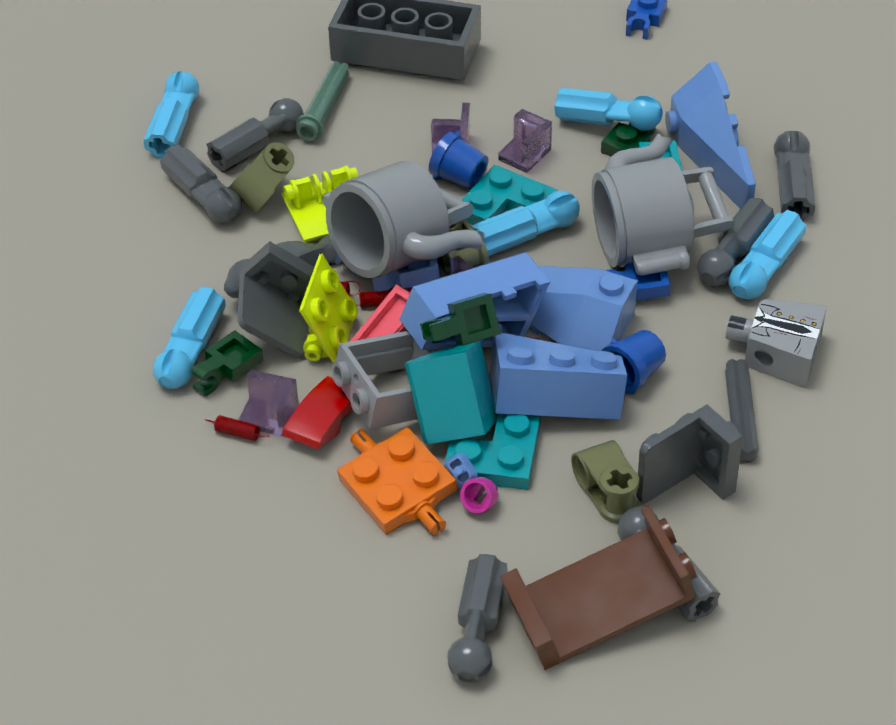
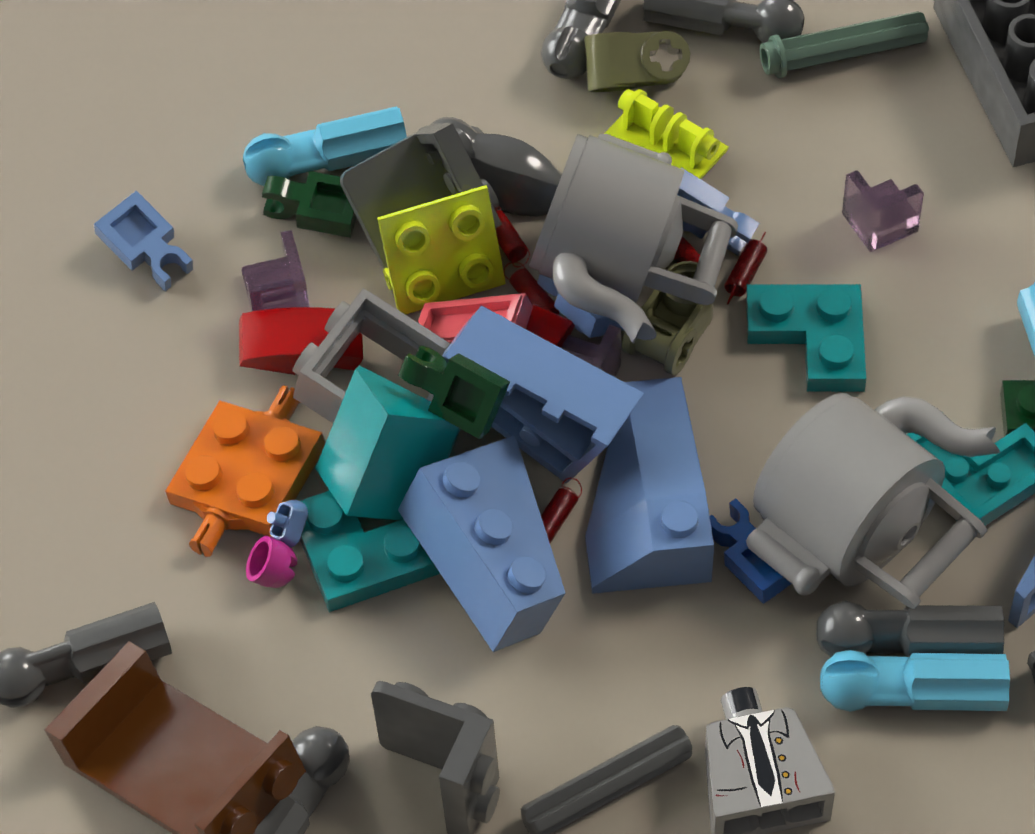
camera: 60 degrees right, 10 degrees up
red piece [204,415,270,441] -> none
blue piece [429,131,489,189] -> none
medium azure piece [471,190,580,256] -> none
clear purple panel [498,109,552,173] -> none
olive piece [571,440,639,523] -> none
blue piece [602,330,666,395] -> none
none -> medium blue plate [94,190,193,292]

